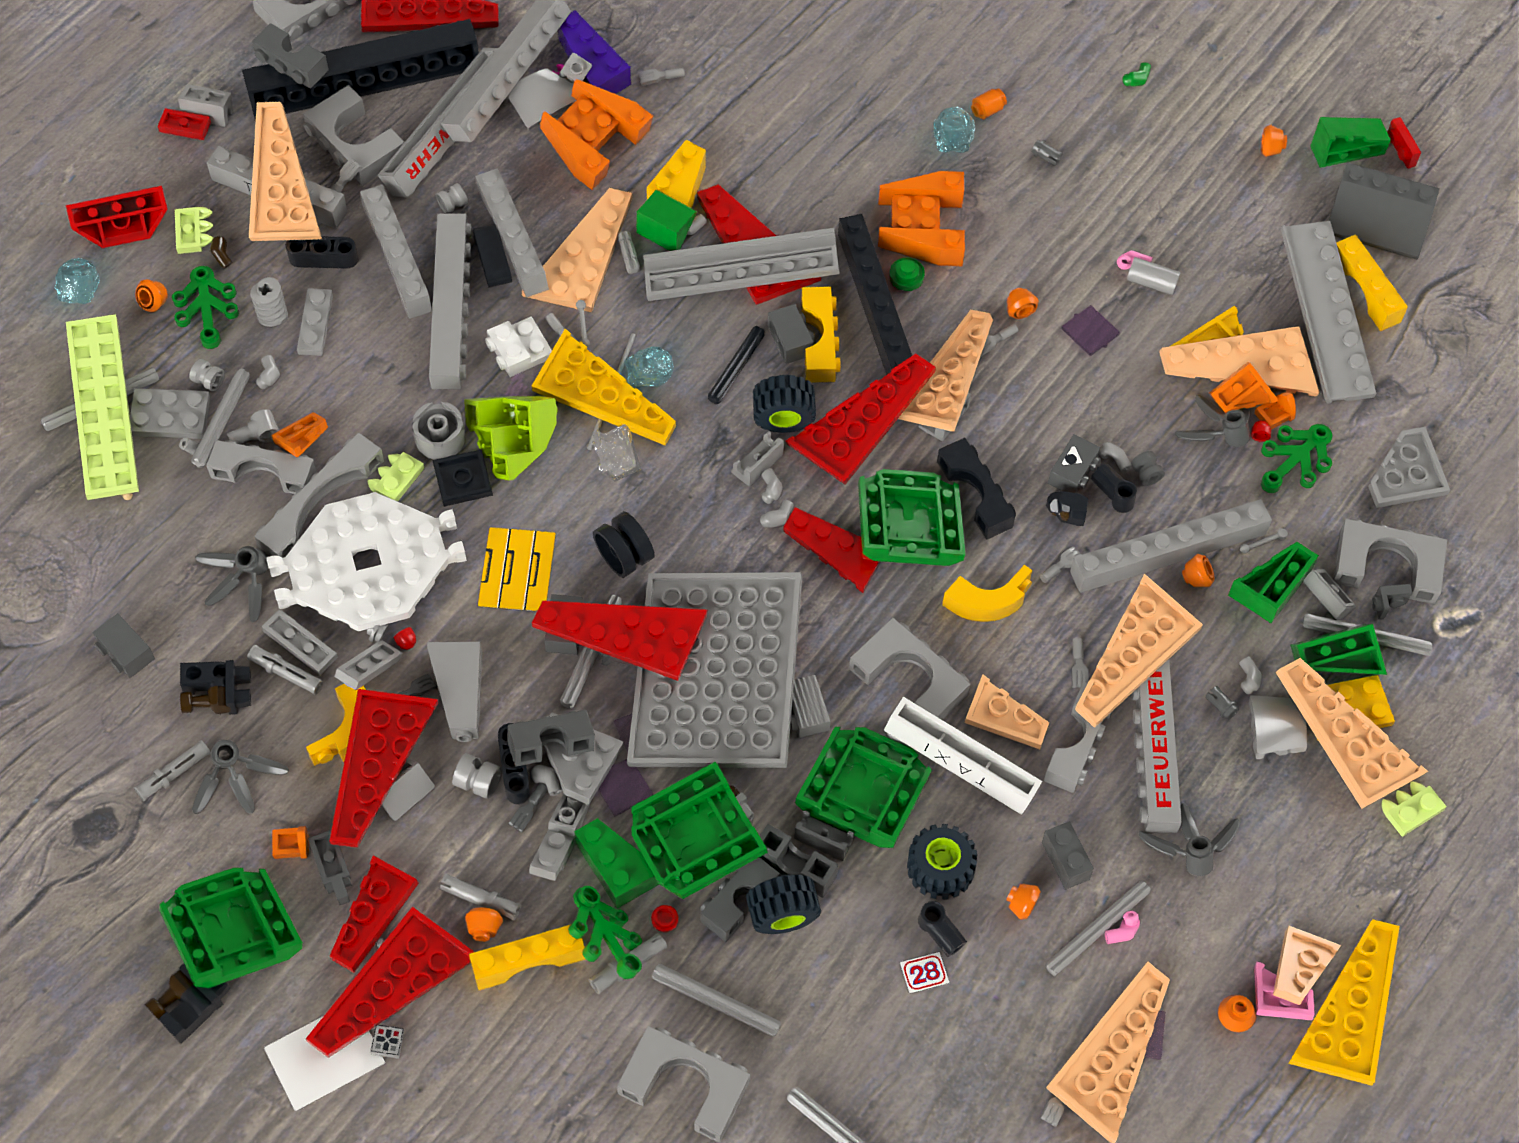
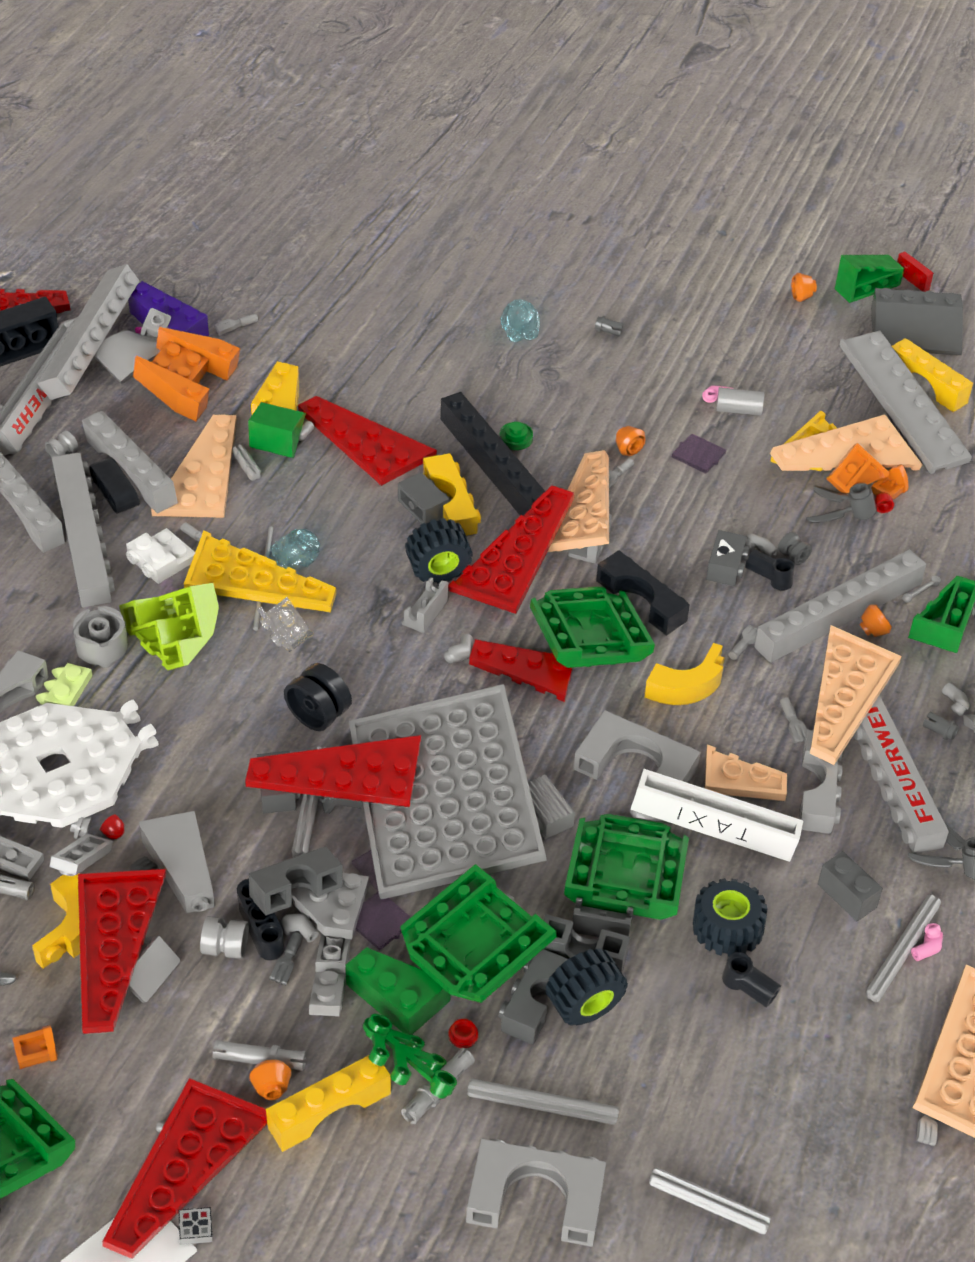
camera: 15 degrees left, 15 degrees down
dark grey hinge [308,829,352,905] -> none
red wing [330,855,419,973] -> none
black tile [432,449,493,507] -> none
yellow sticker [478,527,556,611] -> none
light grey hinge [576,300,590,347] -> none
light grey plate [643,228,840,301] -> none
black axle [708,326,765,405] -> none
light grey arm [761,468,783,504] -> none
orange wedge [878,171,965,266] -> none
sticker [900,952,949,993] -> none
orange brick [971,88,1007,119] -> none
orange cone [1006,883,1041,920] -> none
black rock [1046,491,1088,526] -> none
green arm [1122,62,1151,87] -> none
green plant [1261,424,1333,493] -> none

